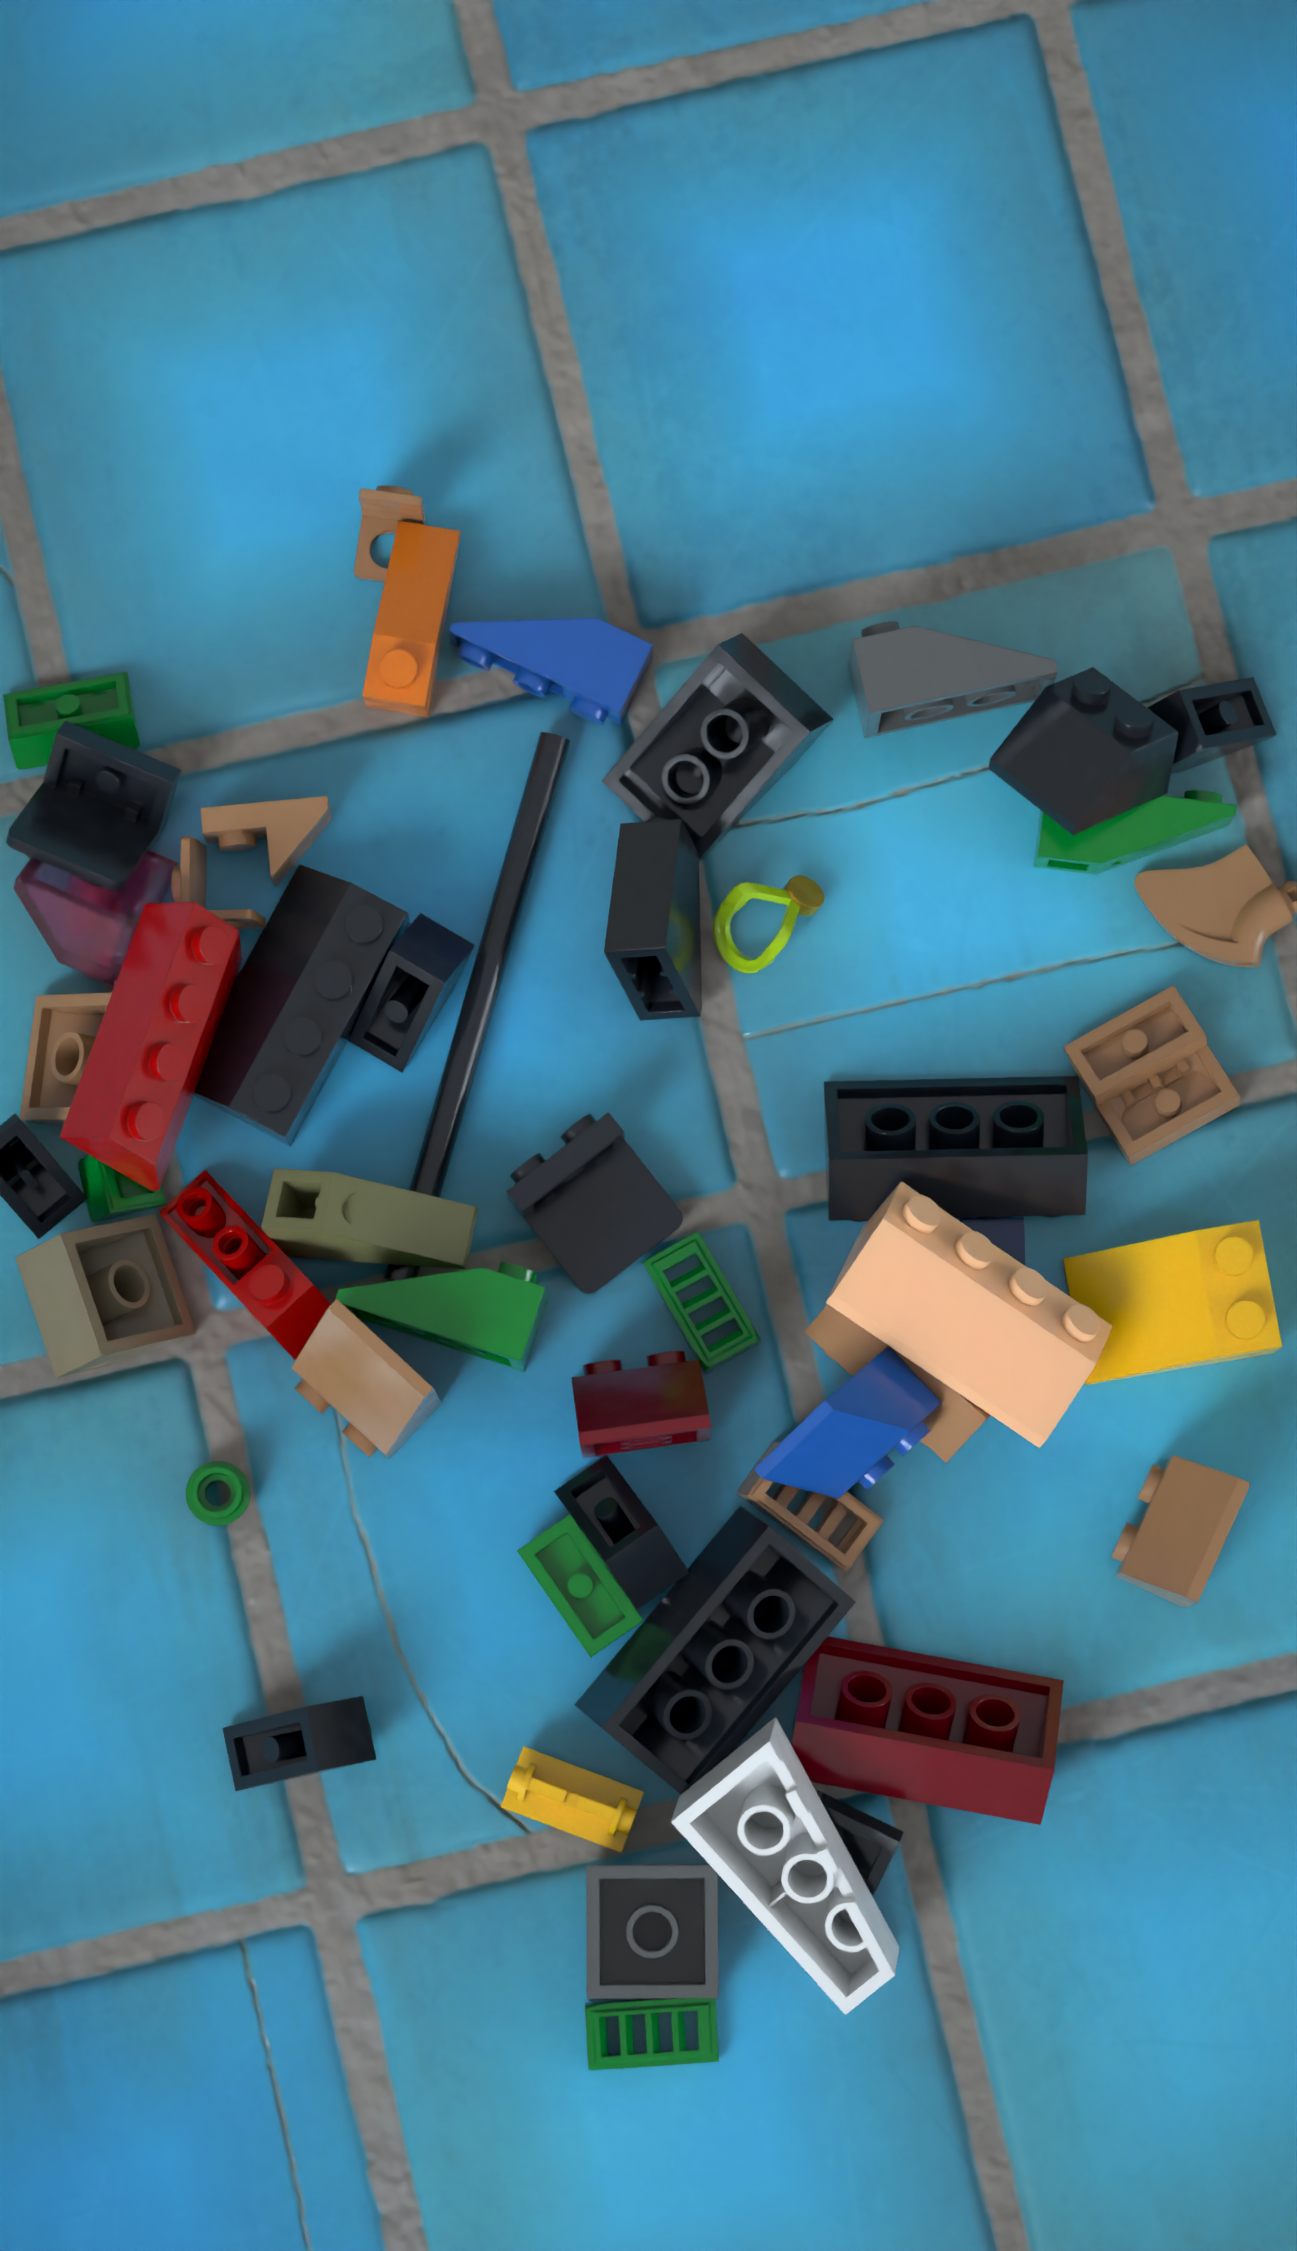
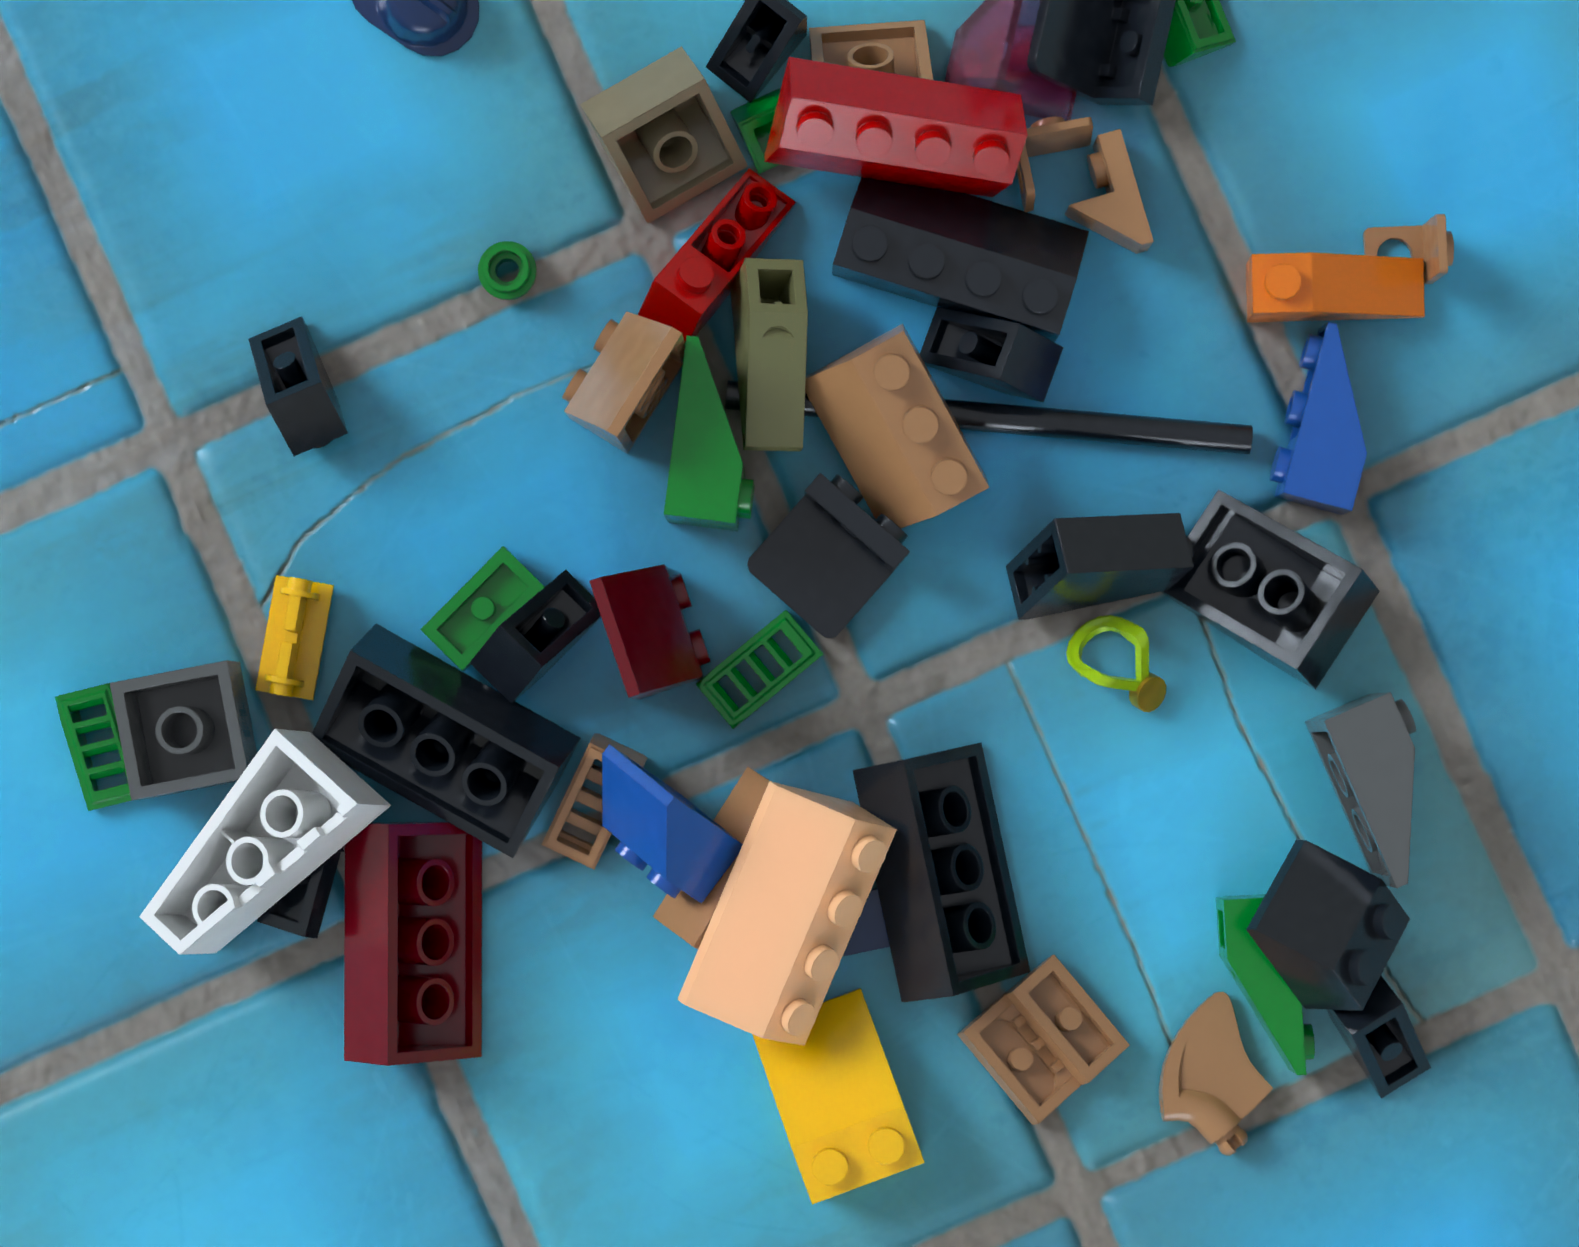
camera: 85 degrees right, 5 degrees up
medium nougat slope [1111,1455,1251,1608] -> none
none -> medium nougat slope [805,324,989,528]

